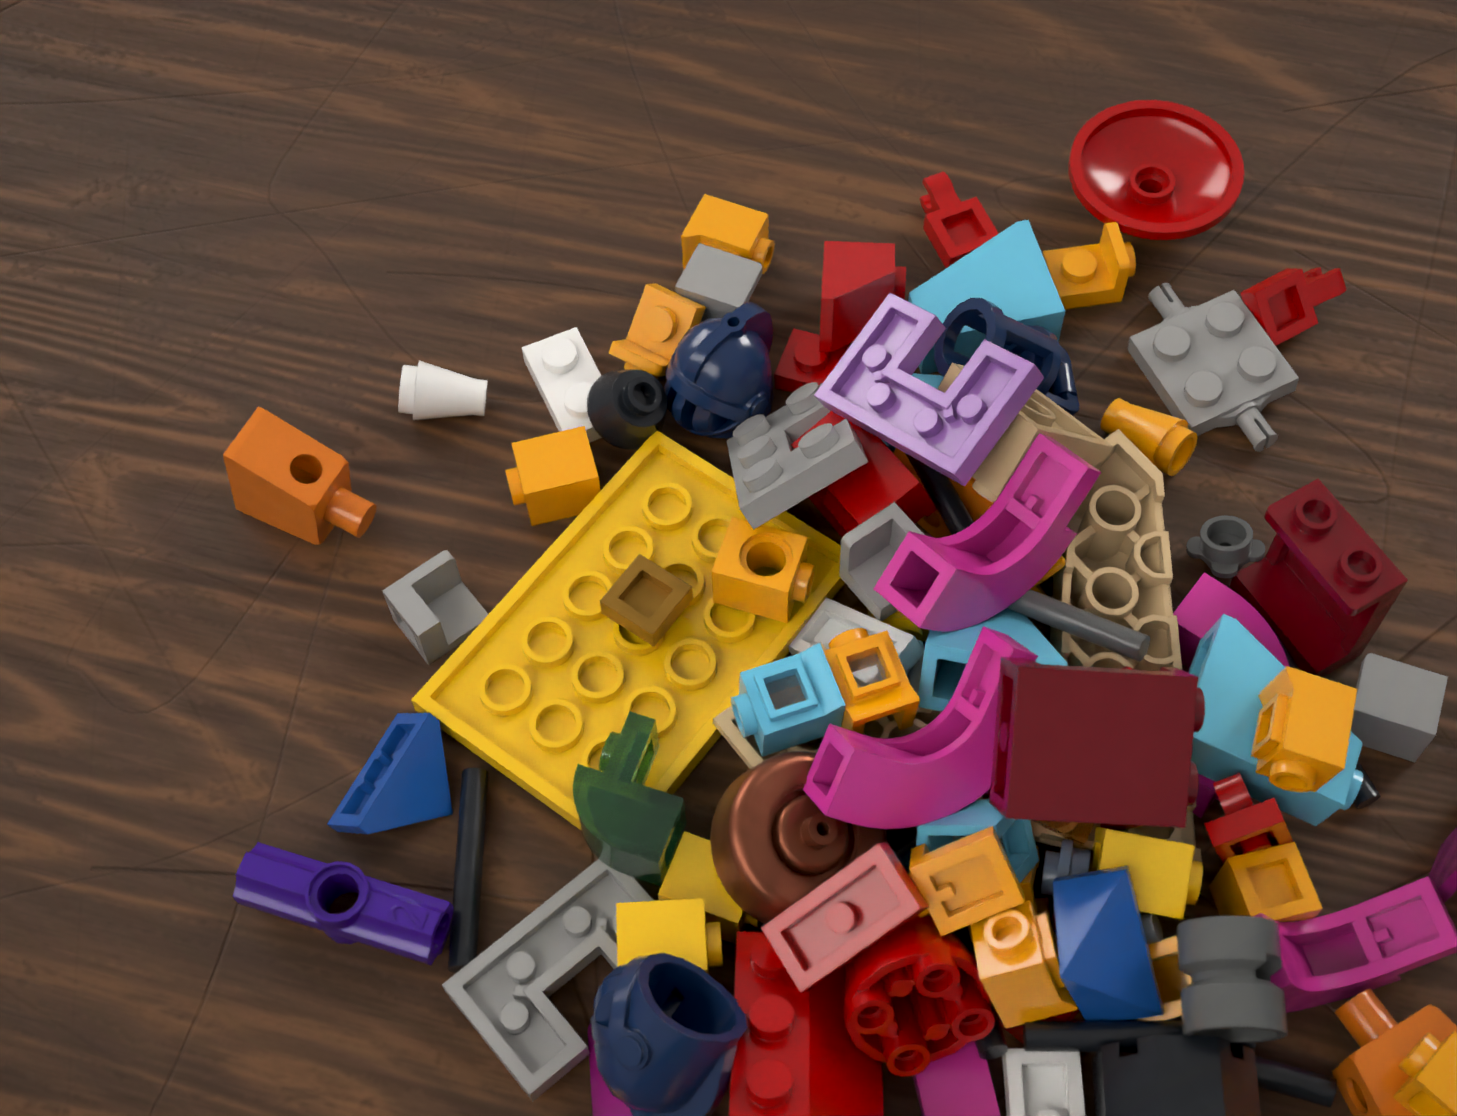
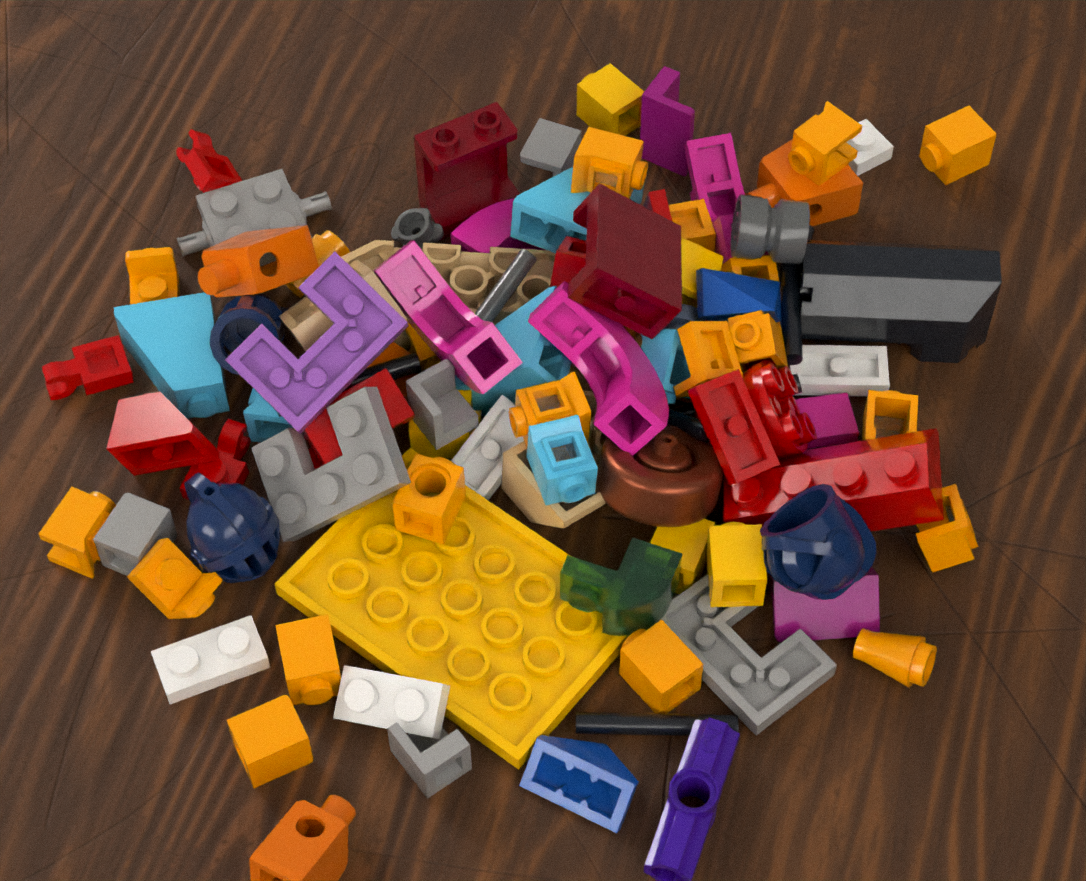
camera: 90 degrees left, 5 degrees down
white cone [398,360,488,420] -> none
black cone [587,370,667,450] -> none
pearl gold plate [600,554,693,646] -> none
red dish [1068,100,1244,240] -> none
none -> orange torso [198,225,319,298]
none -> light orange panel [227,695,314,788]
none -> white plate [333,665,450,739]
none -> light orange brick [619,620,704,714]

